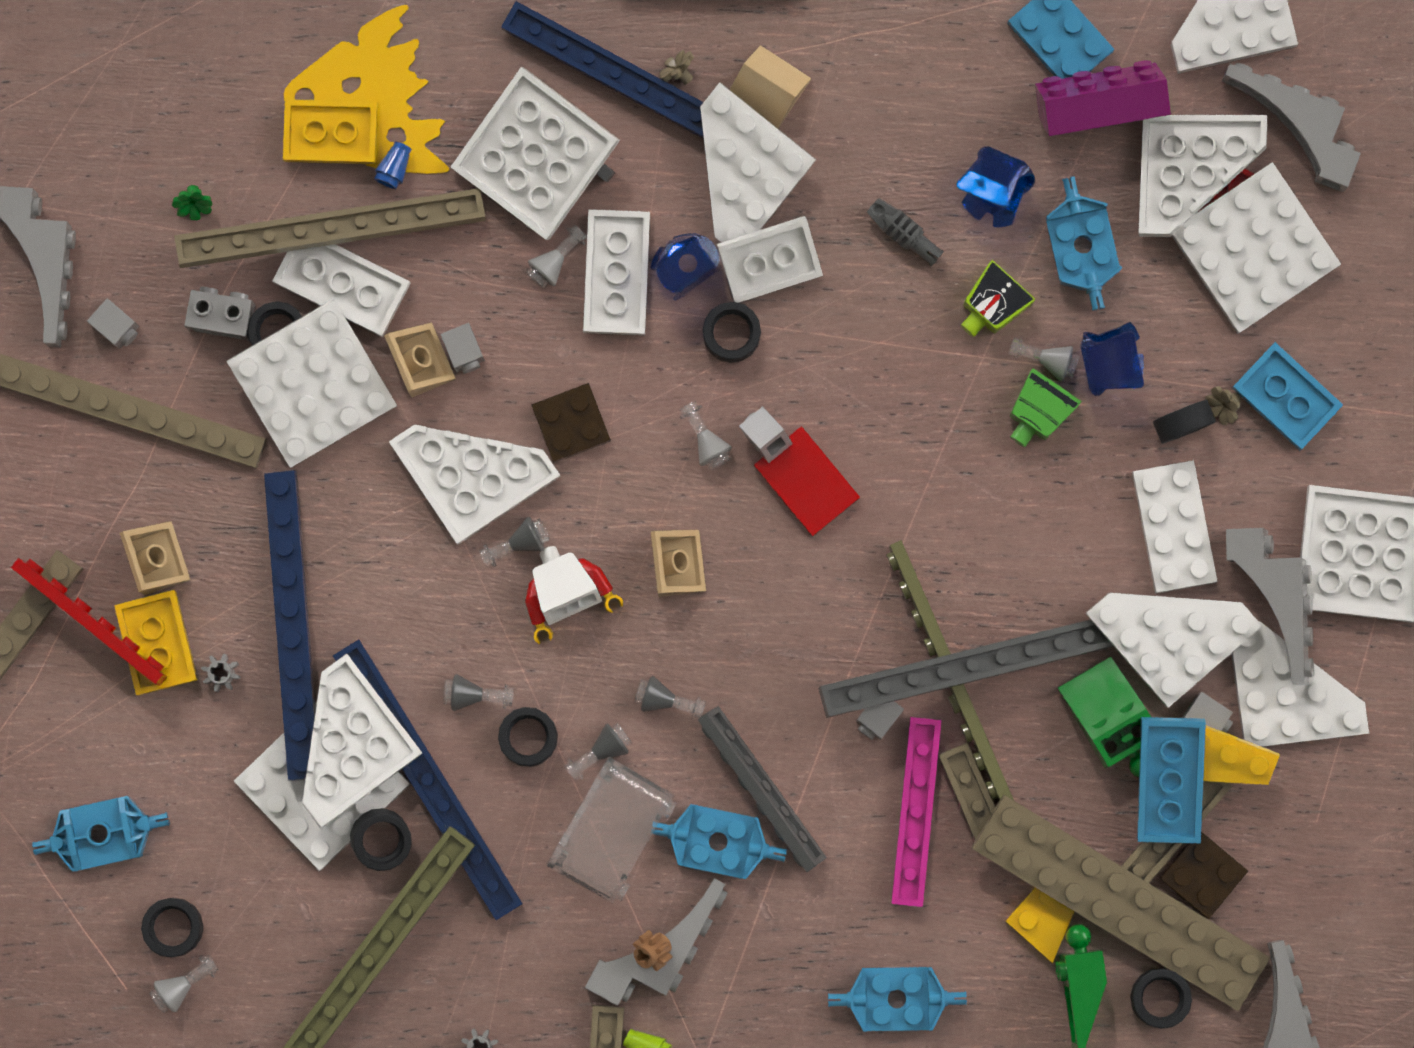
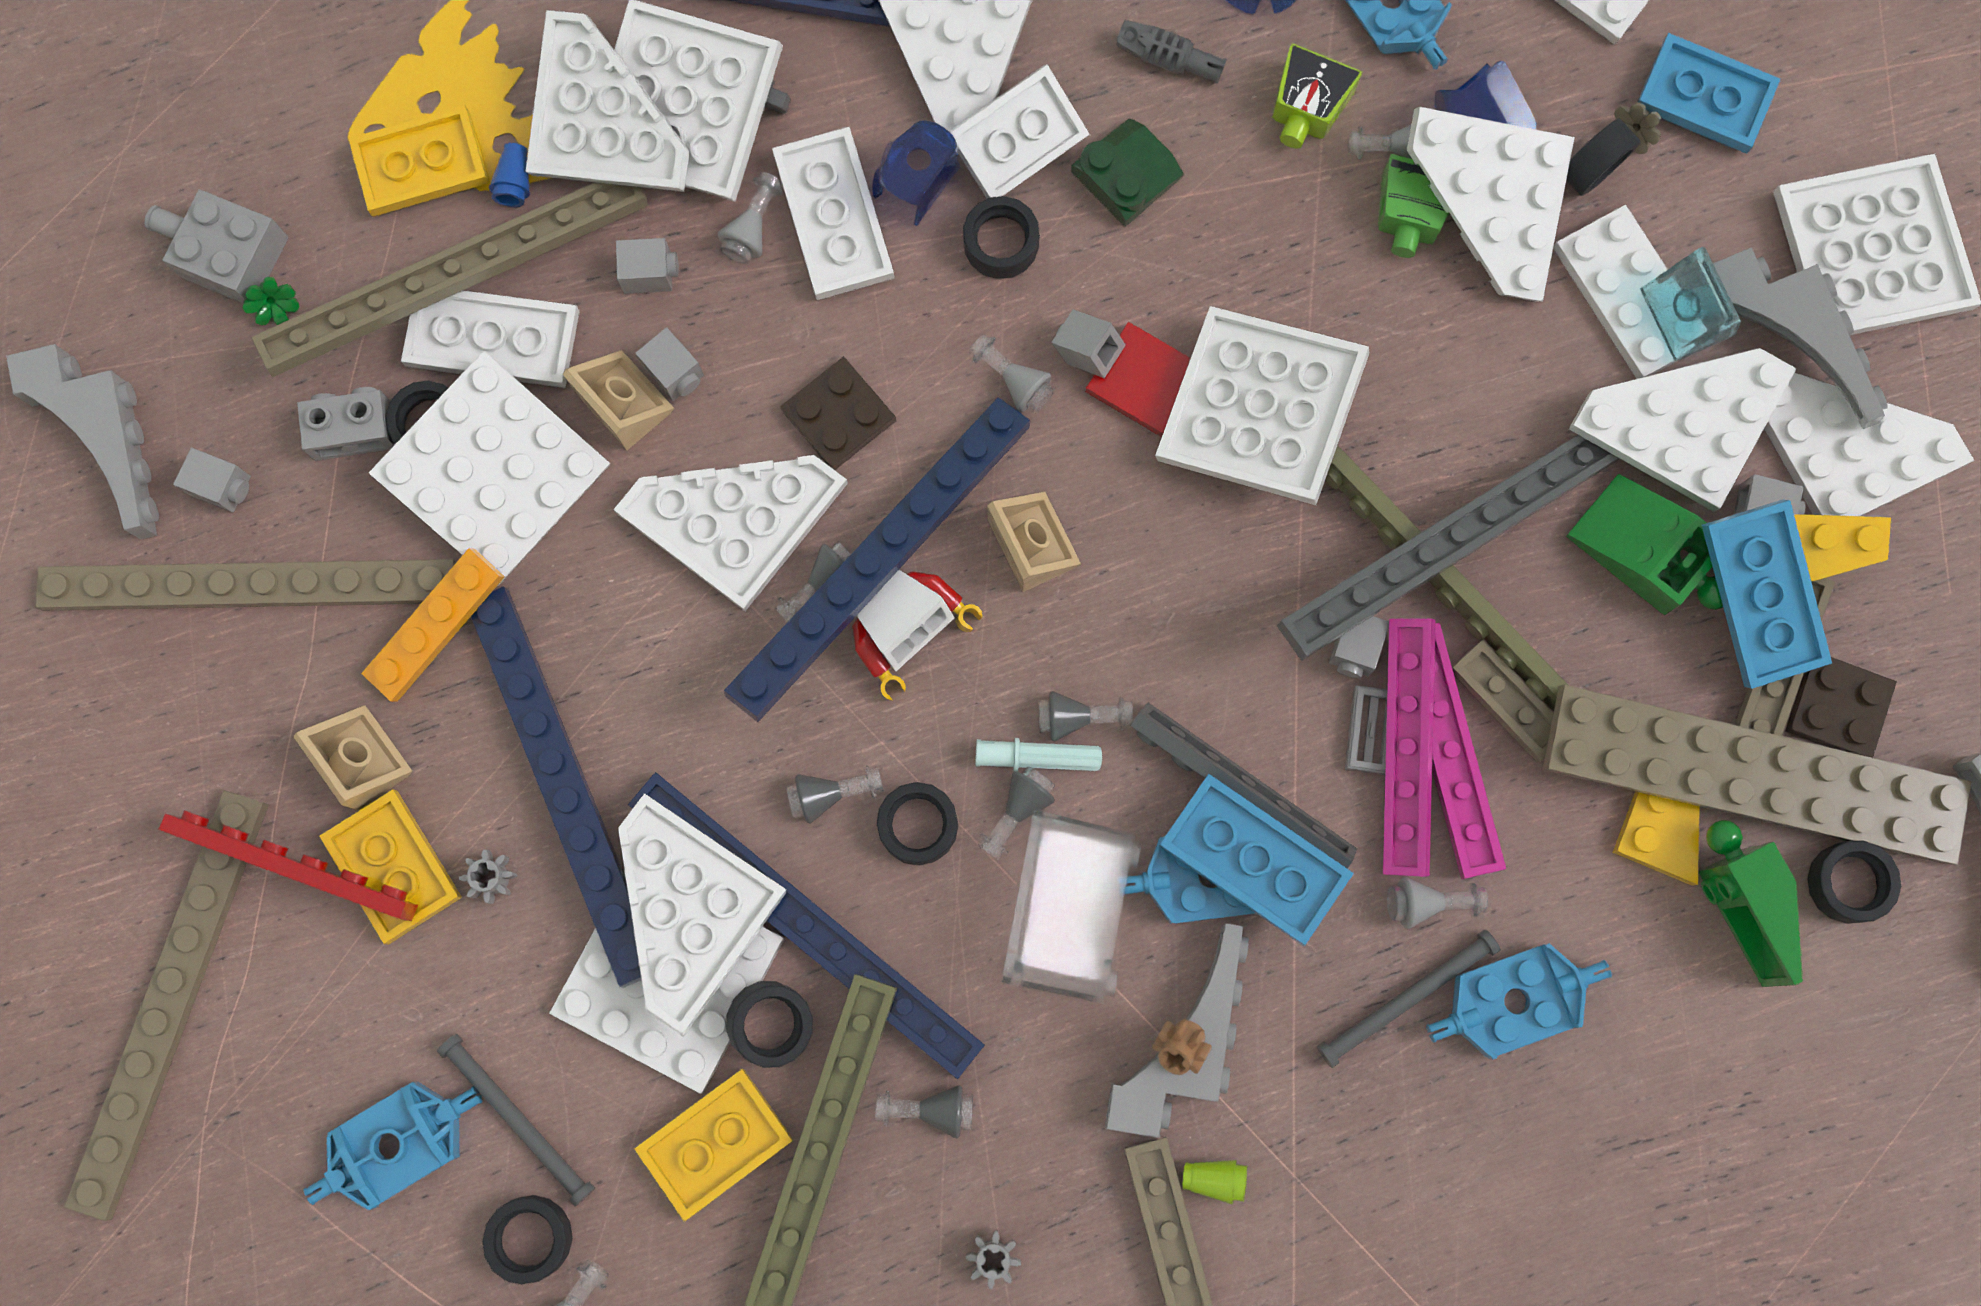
camera: 20 degrees left, 5 degrees down
none -> light grey brick [144,189,289,303]
none -> light orange plate [361,548,505,702]
none -> dark grey bar [437,1034,595,1207]
none -> white plate [526,10,689,192]
none -> light grey brick [616,238,679,294]
none -> yellow plate [634,1069,794,1222]
none -> dark blue plate [724,397,1030,722]
none -> piece [875,1085,973,1139]
none -> light aqua axle [975,738,1102,772]
none -> dark green slope [1071,118,1184,227]
none -> white plate [1155,306,1369,505]
none -> dark azure plate [1159,774,1354,946]
none -> dark grey bar [1317,929,1500,1068]
none -> light grey tile [1345,685,1387,775]
none -> dark pink plate [1383,619,1435,877]
none -> piece [1387,877,1488,929]
none -> white plate [1407,107,1575,302]
none -> clear light blue slope [1640,247,1741,361]

